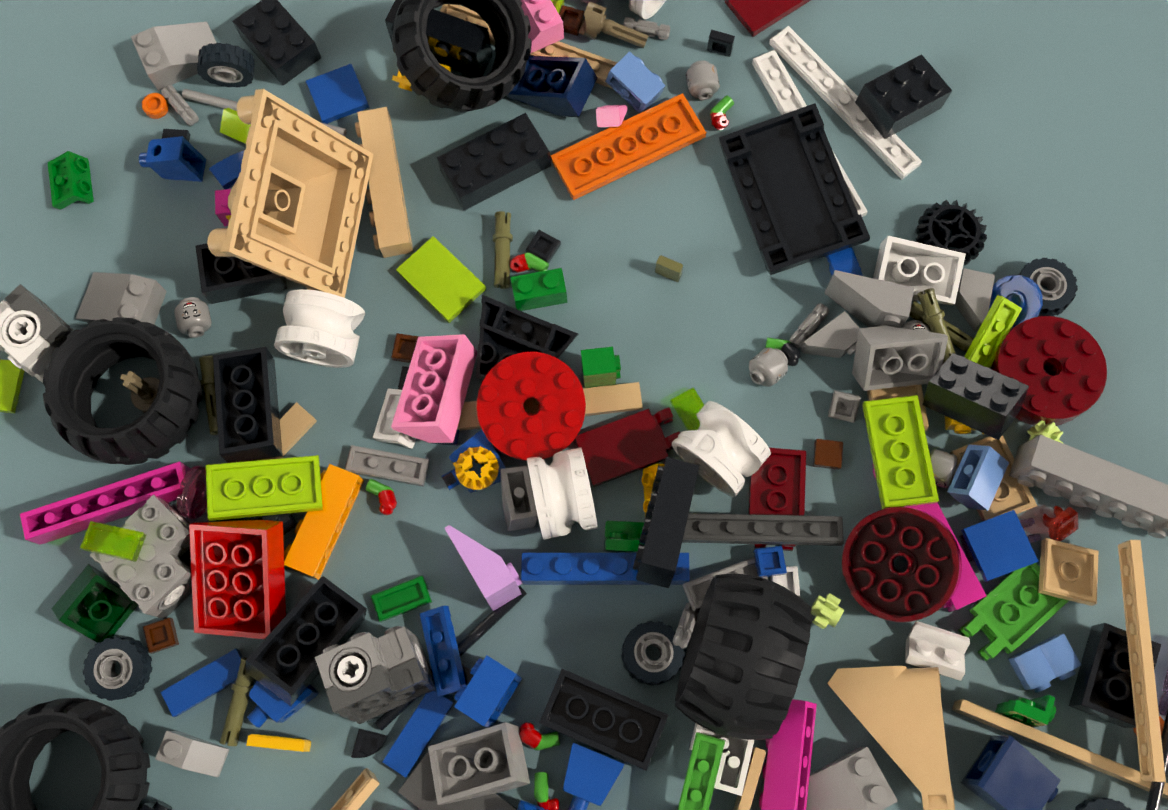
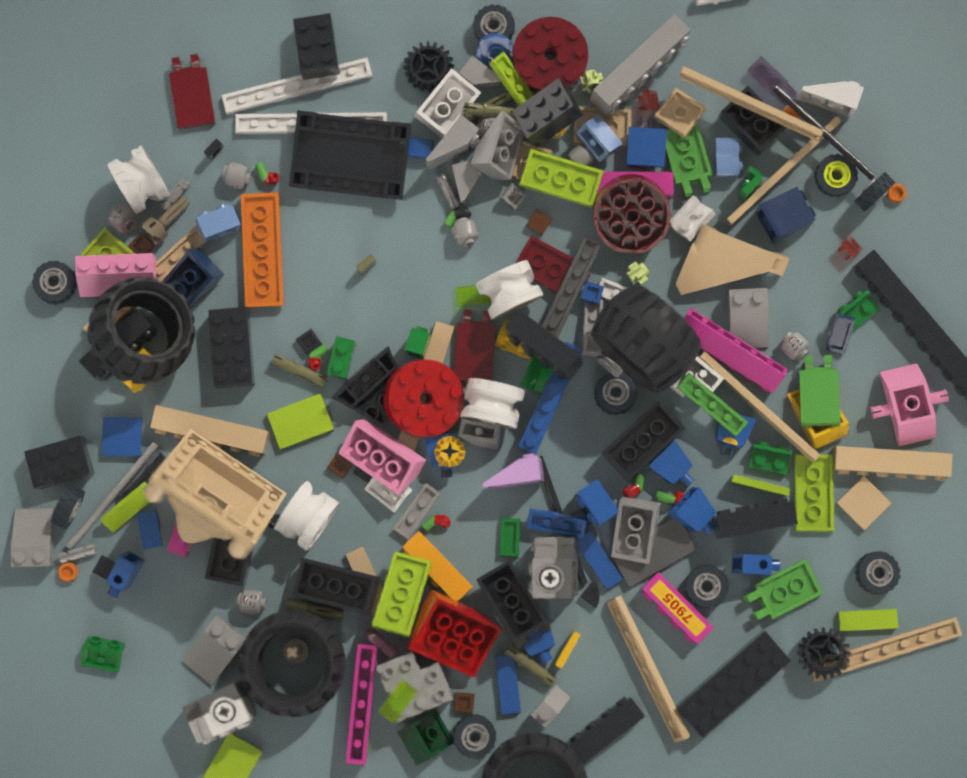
camera: 70 degrees left, 10 degrees up
bright pink slope [596,105,628,127] -> none

